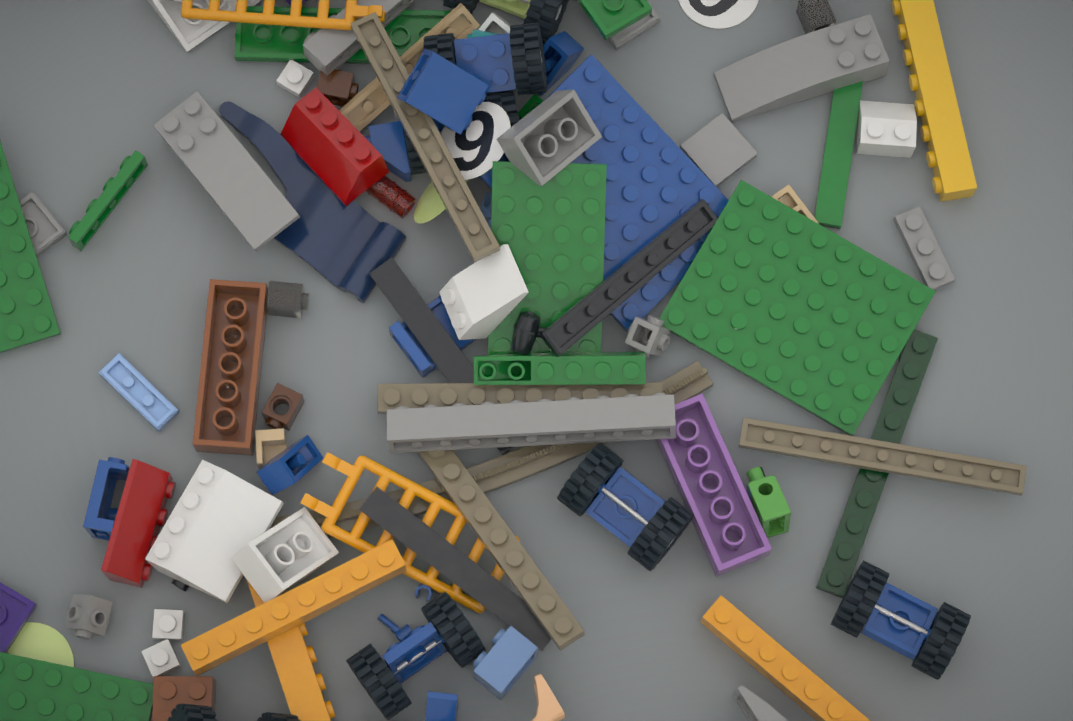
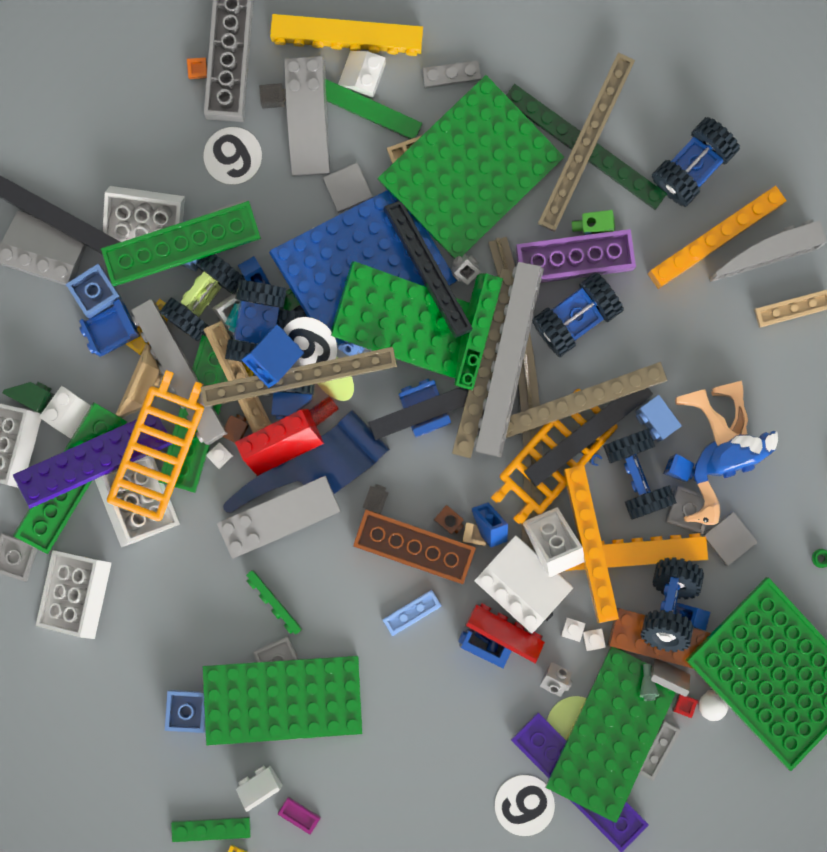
camera: 75 degrees left, 10 degrees up
blue hand [378,614,413,643] -> none
white slope [439,244,529,340] -> none
light grey slope [496,89,602,186] -> none
black piece [511,311,546,354] -> none

